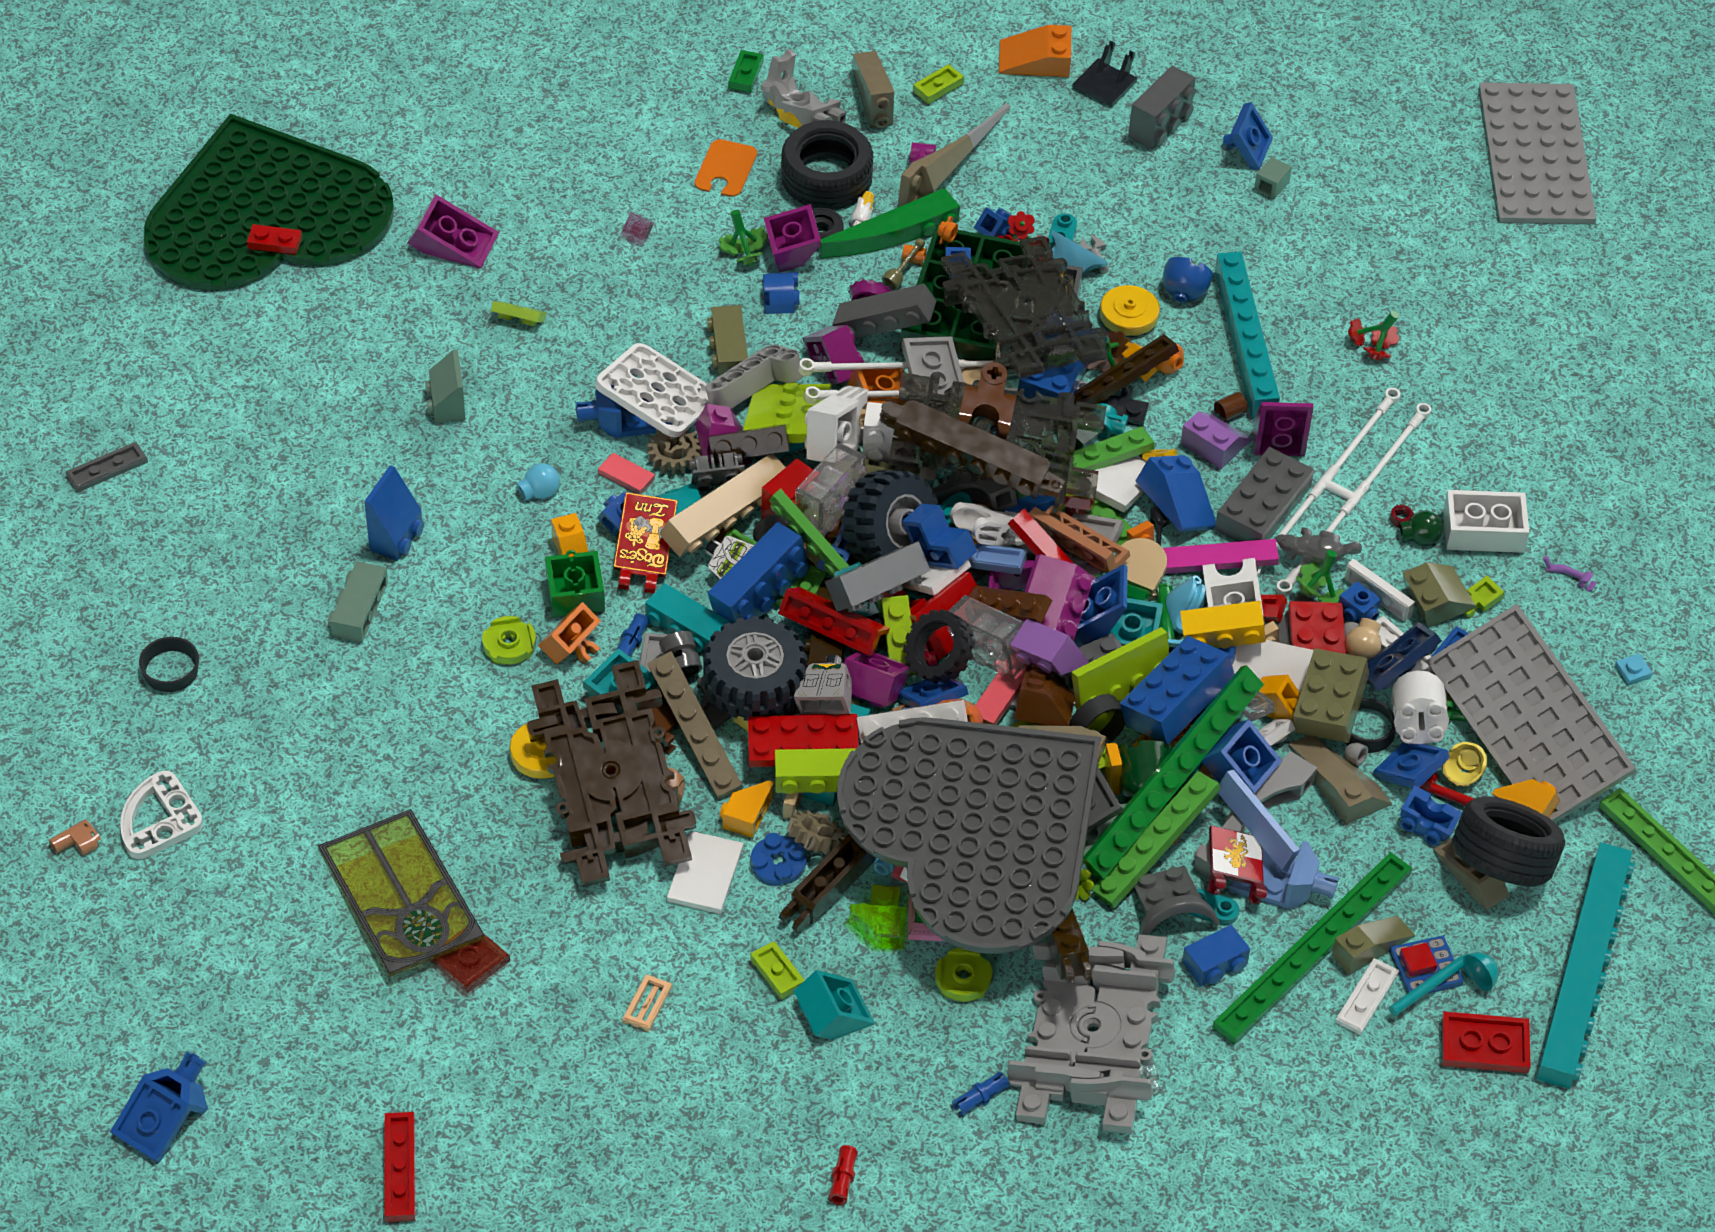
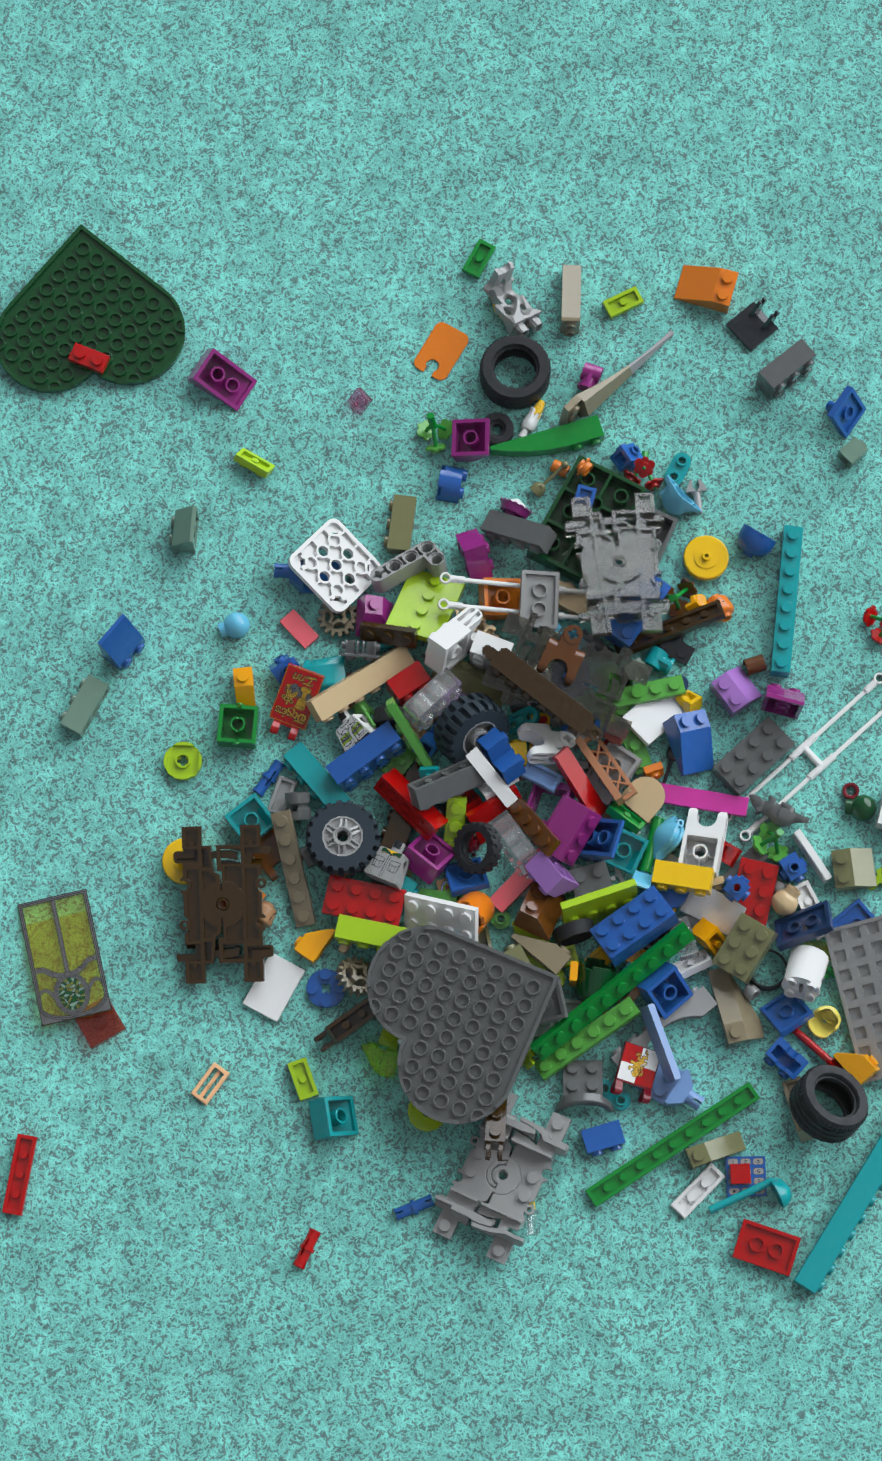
camera: 15 degrees right, 25 degrees up
orange brick [538,602,601,665] -> none
none -> white sticker [466,747,518,808]
none -> blue brick [723,874,750,902]

